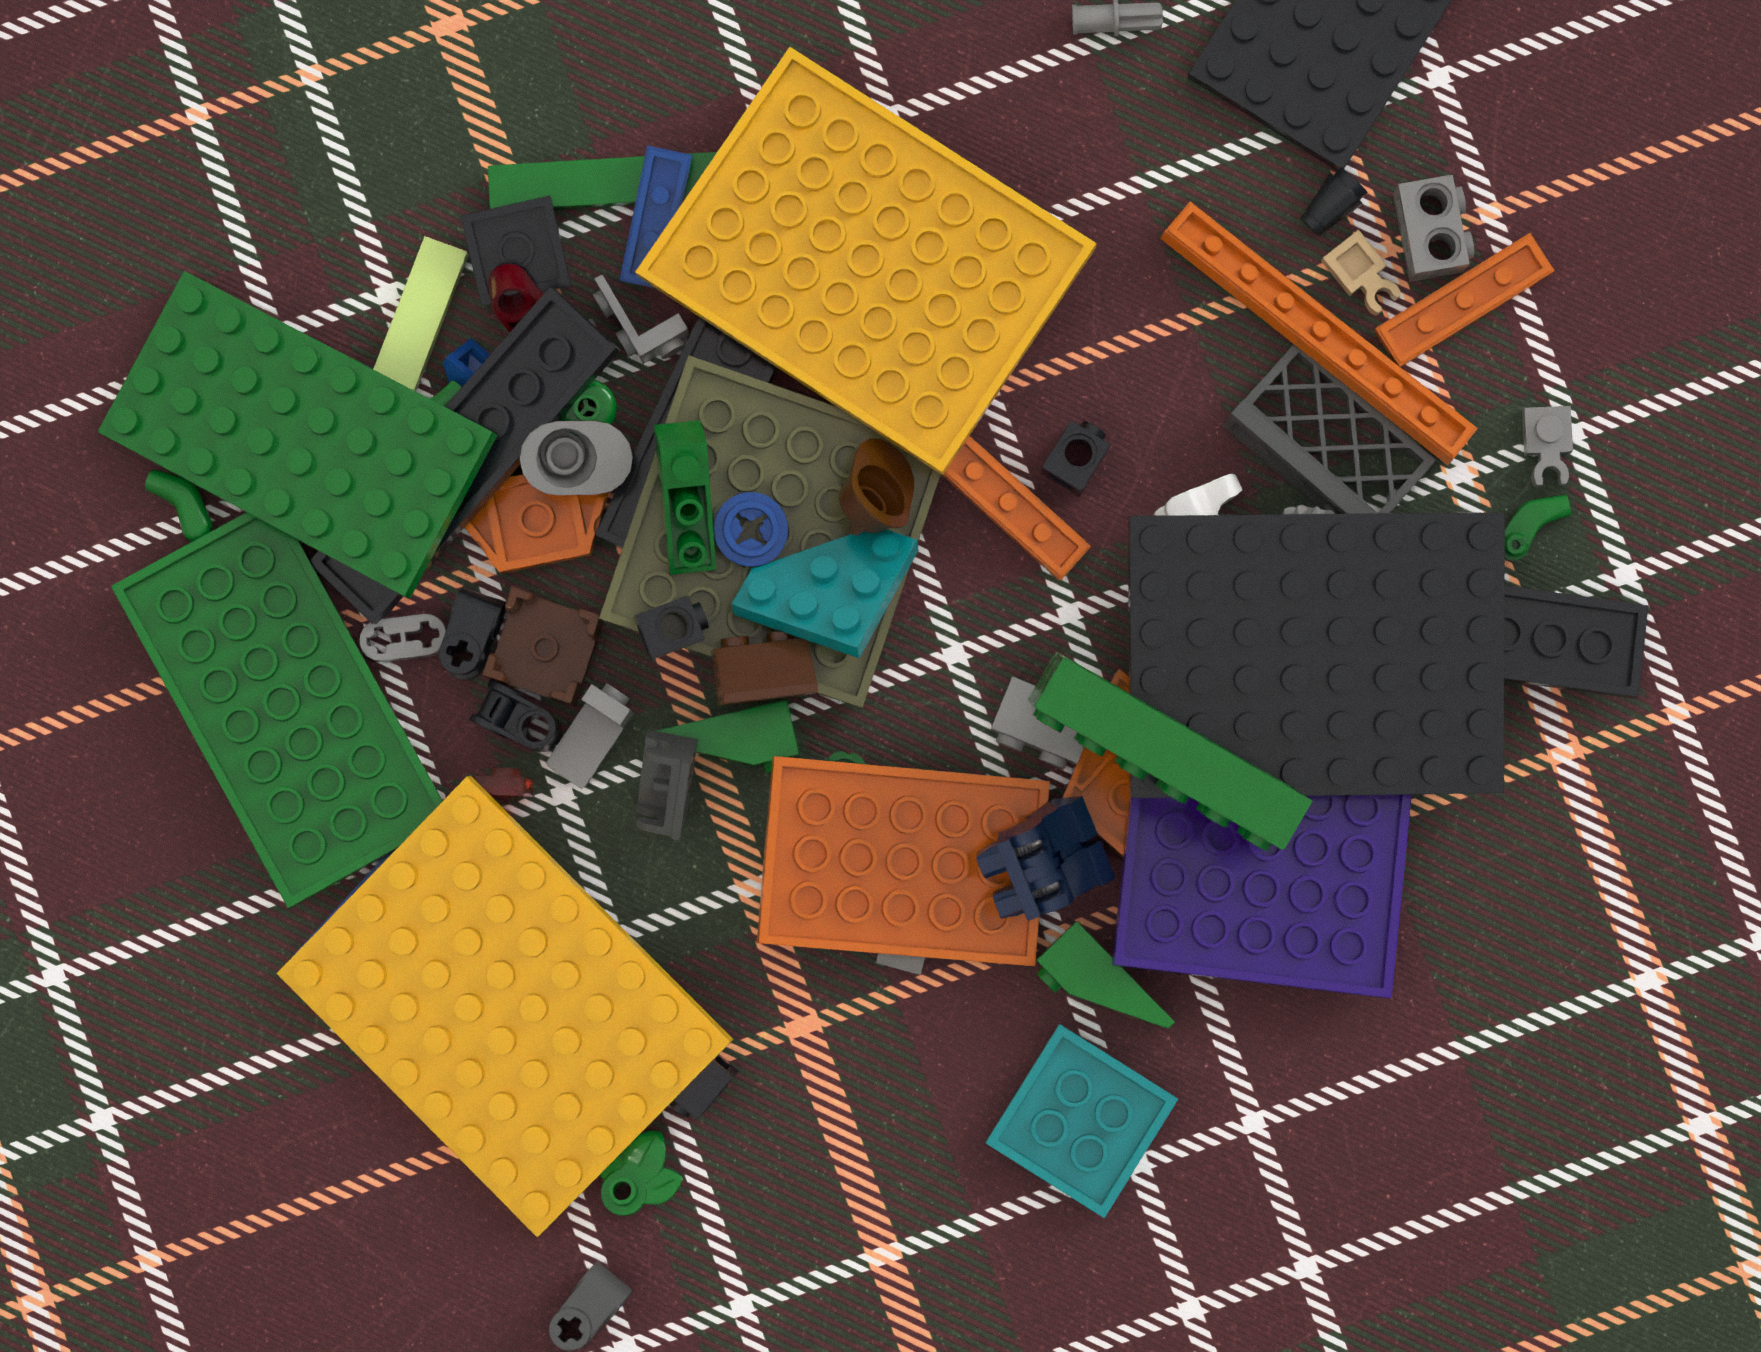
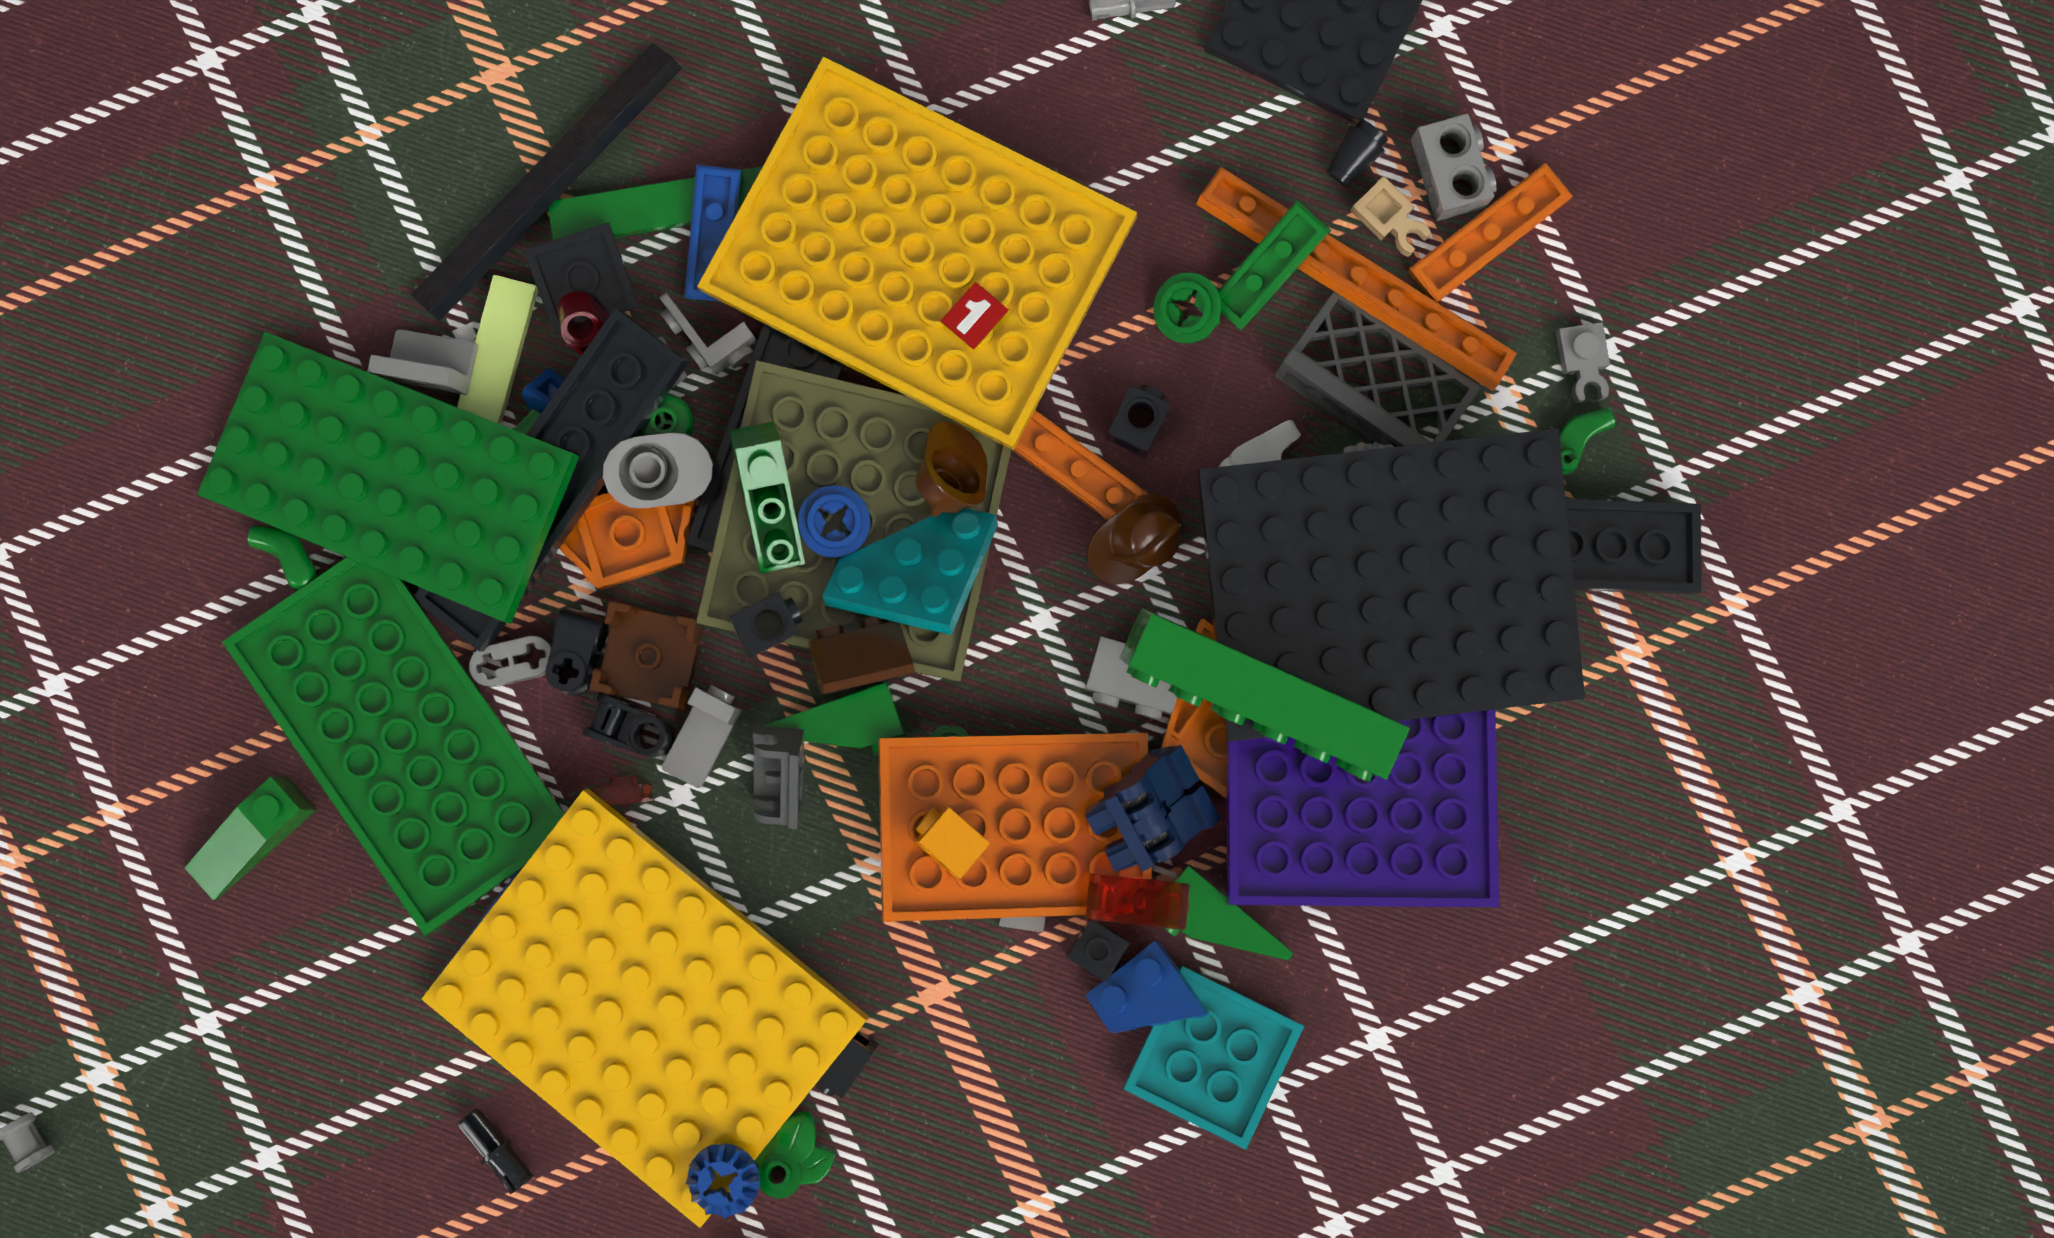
camera: 15 degrees left, 0 degrees up
none -> green slope [184,776,317,901]
none -> light grey panel [367,329,478,395]
none -> black tile [411,44,681,321]
none -> black axle [459,1109,534,1195]
none -> blue gear [685,1143,760,1219]
none -> light orange brick [914,807,991,879]
none -> red sticker [940,282,1009,350]
none -> black brick [1066,917,1130,982]
none -> clear red bracket [1085,873,1190,930]
none -> blue wing [1085,941,1209,1033]
none -> reddish brown piece [1087,493,1181,585]
none -> green gear [1153,273,1224,344]
none -> green tile [1218,200,1332,330]

